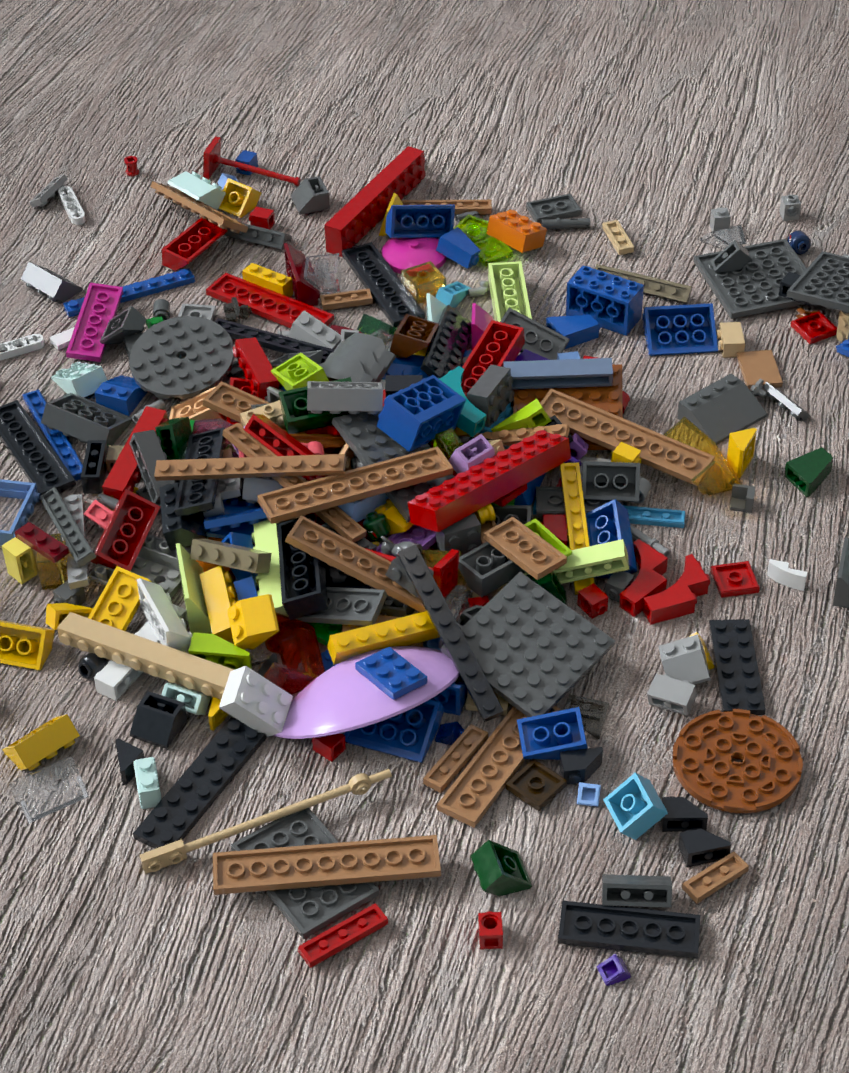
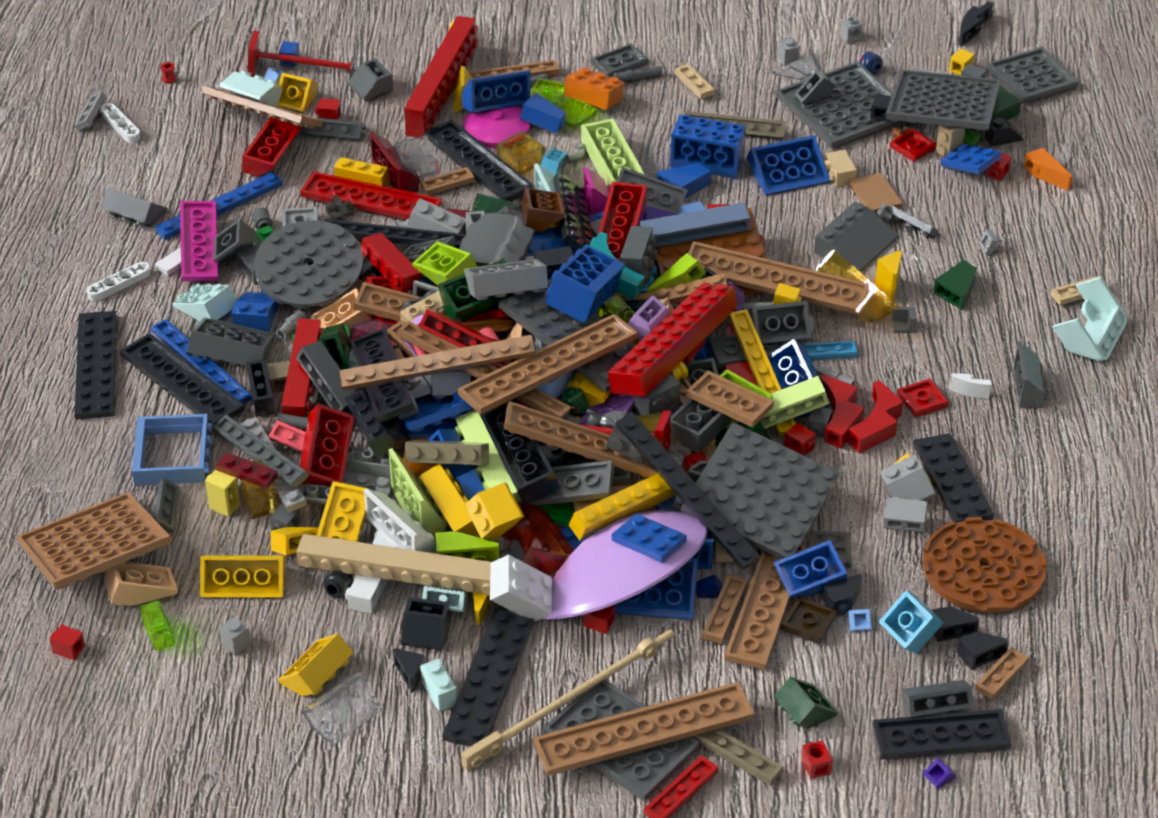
camera: 15 degrees left, 0 degrees up
none -> dark tan plate [692,729,783,786]

